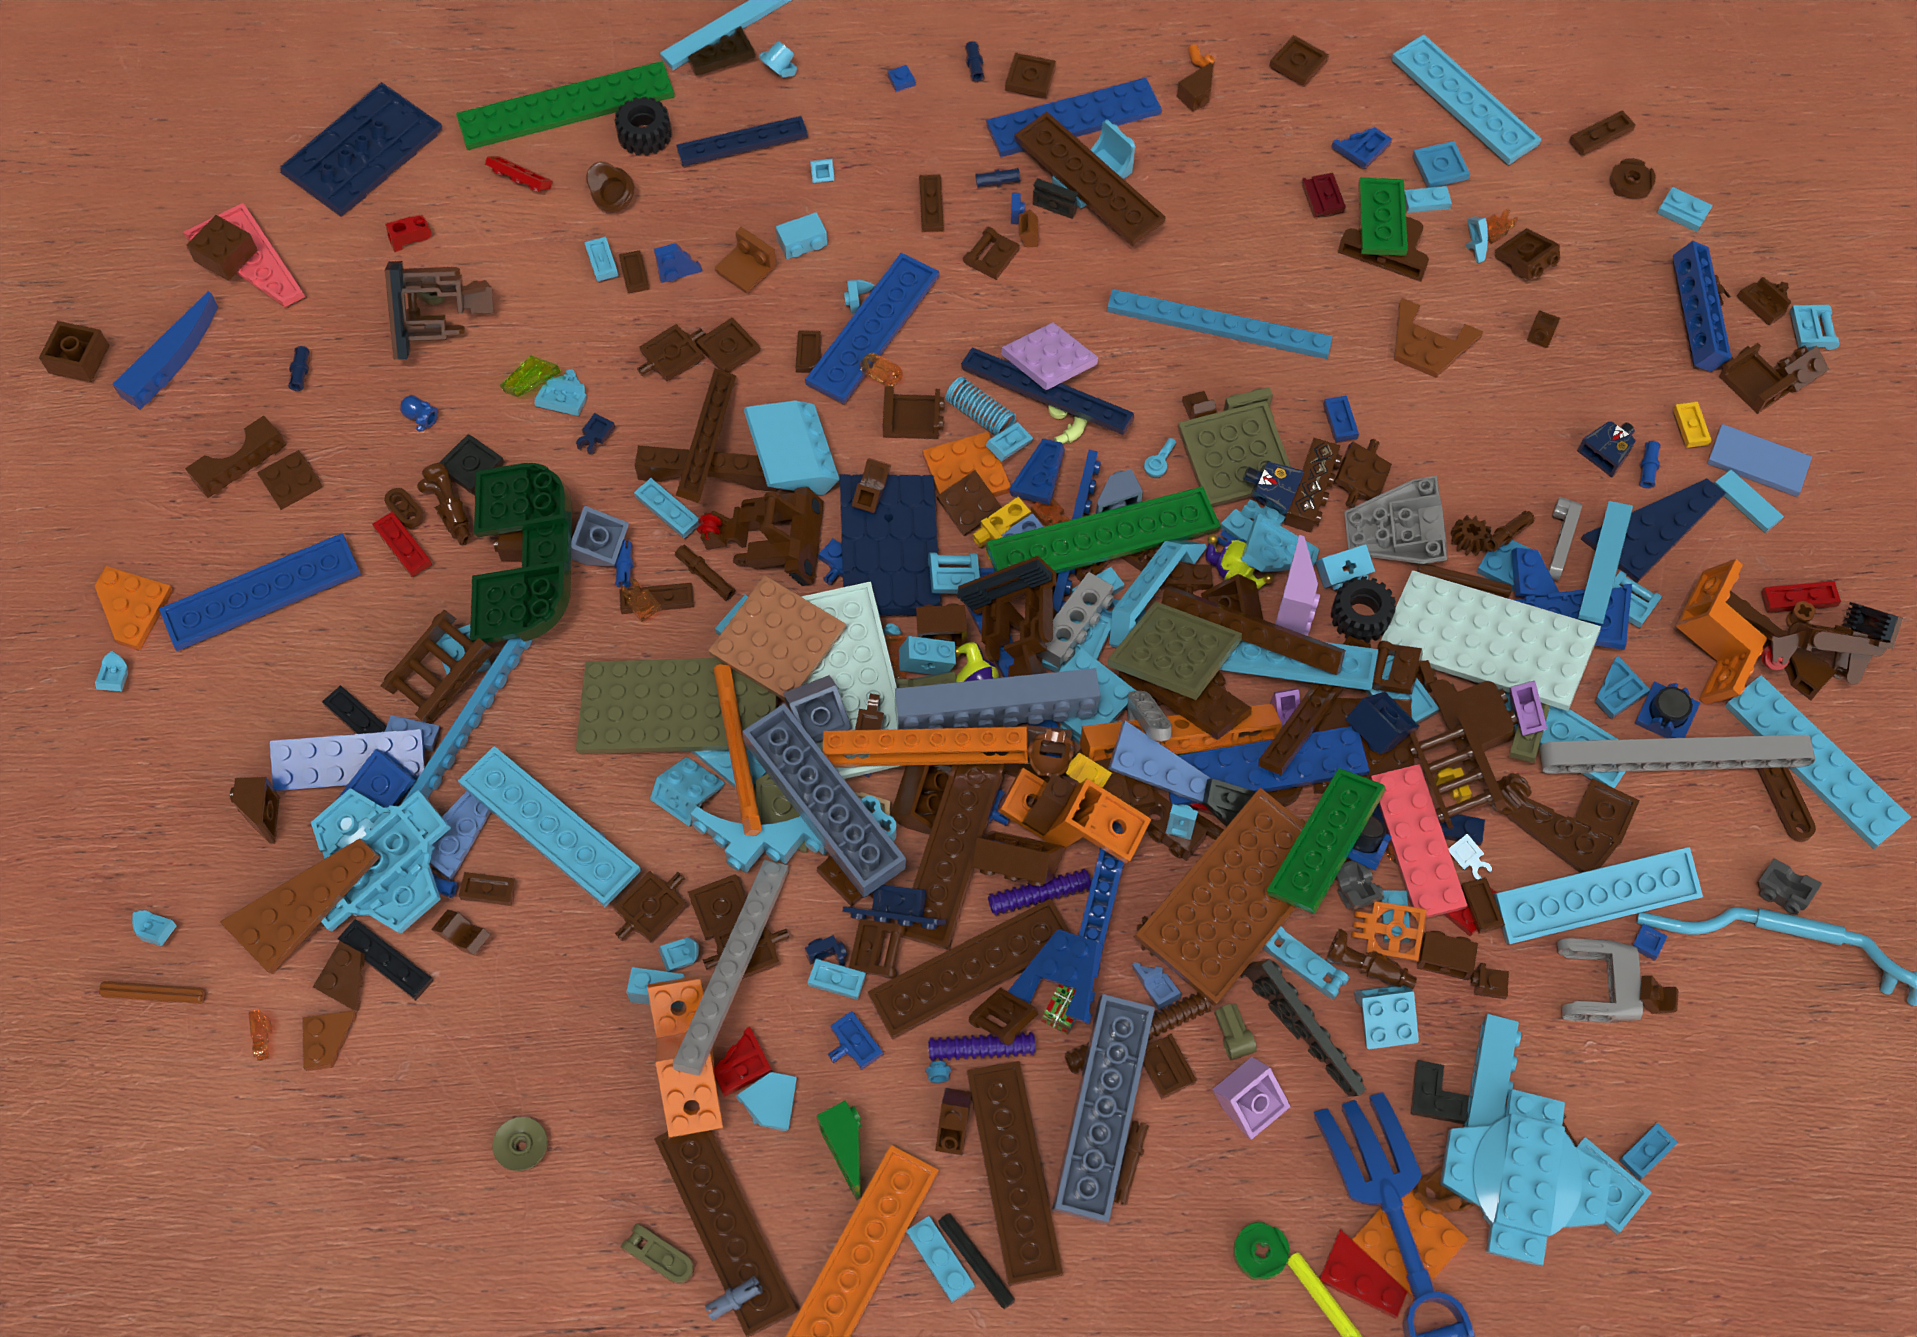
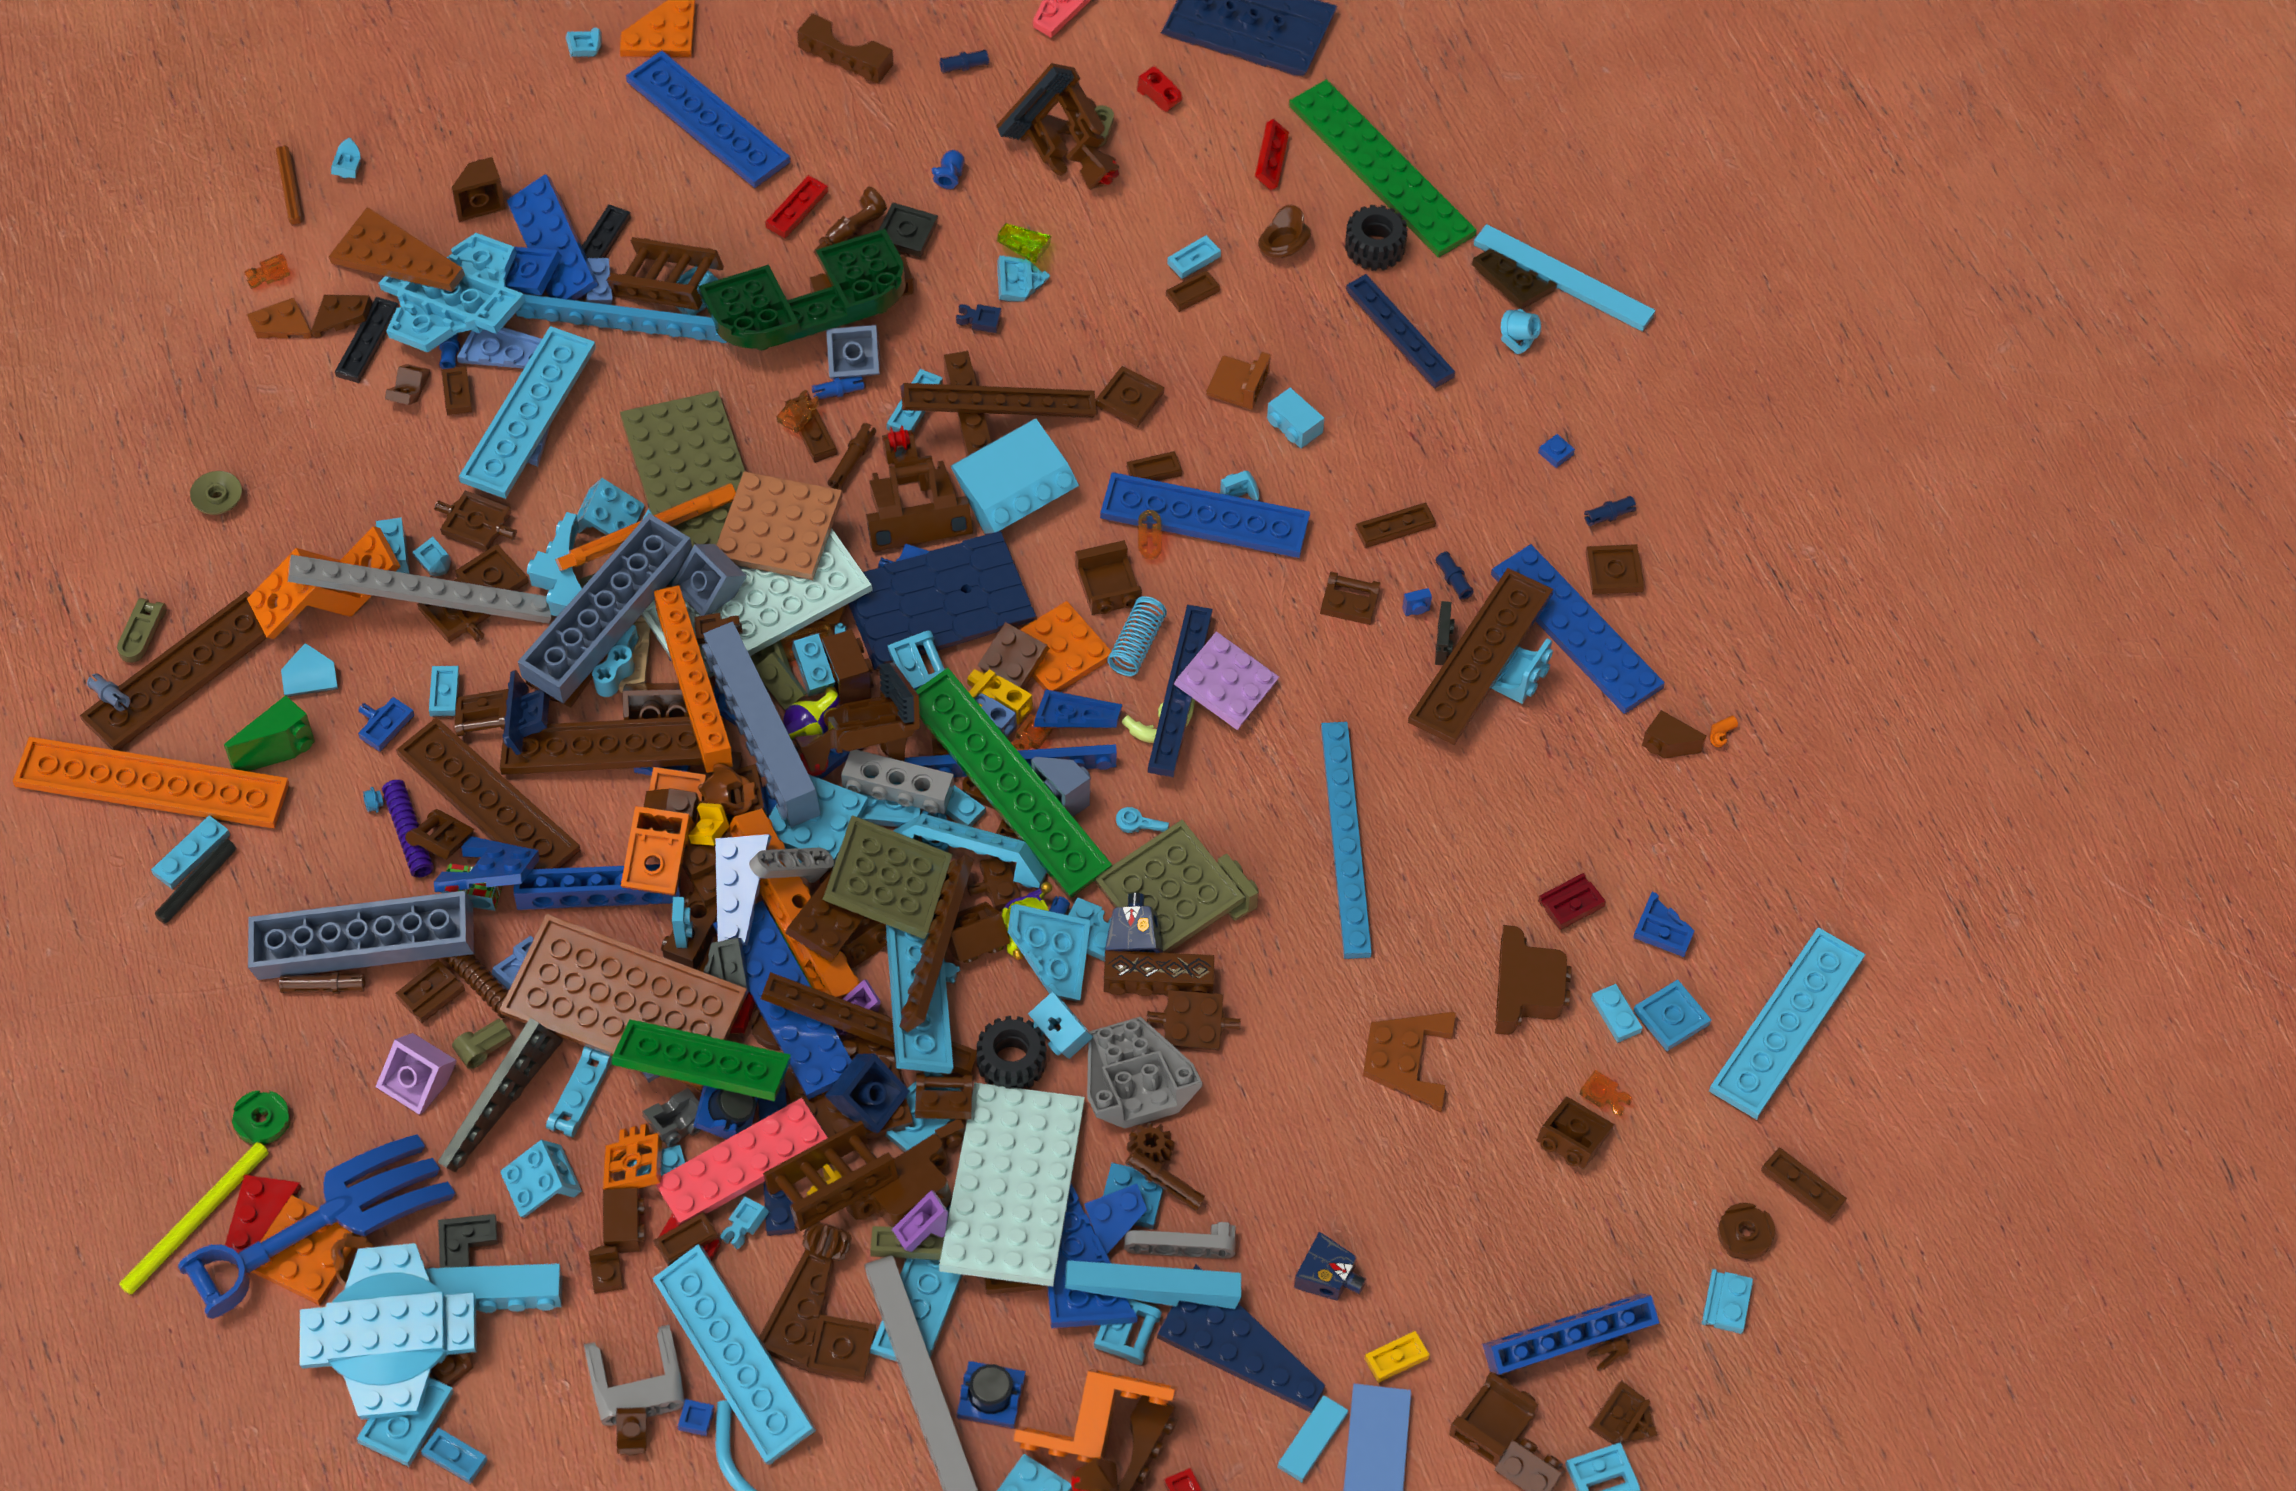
camera: 70 degrees right, 5 degrees down
reddish brown plate [257,450,323,510] -> none
reddish brown plate [384,488,424,528] -> none
reddish brown plate [637,324,706,382] -> none
blue wing [654,243,702,283] -> none
red wing [714,1026,772,1097] -> none
dark blue bracket [805,935,847,966] -> none
medium azure slope [810,158,834,183] -> none
reddish brown slope [852,458,891,513] -> none
reddish brown slope [935,1088,972,1155] -> none
reddish brown plate [967,1061,1063,1286] -> none
reddish brown slope [972,831,1064,886] -> none
medium azure plate [986,422,1033,462] -> none
dark purple piece [988,868,1091,916] -> none
dark orange piece [1019,210,1038,247] -> none
reddish brown slope [1182,391,1217,420] -> none
reddish brown plate [1269,35,1329,86] -> none
lavender slope [1275,535,1320,636] -> none
blue plate [1323,396,1359,442] -> none
reddish brown piece [1327,928,1417,989] -> none
green plate [1358,177,1408,256] -> none
reddish brown axle [1417,564,1512,598] -> none
medium azure slope [1465,216,1488,263] -> none
reddish brown bracket [1527,310,1560,348] -> none
dark azure wing [1595,656,1650,719] -> none
blue pin [1639,441,1661,489] -> none

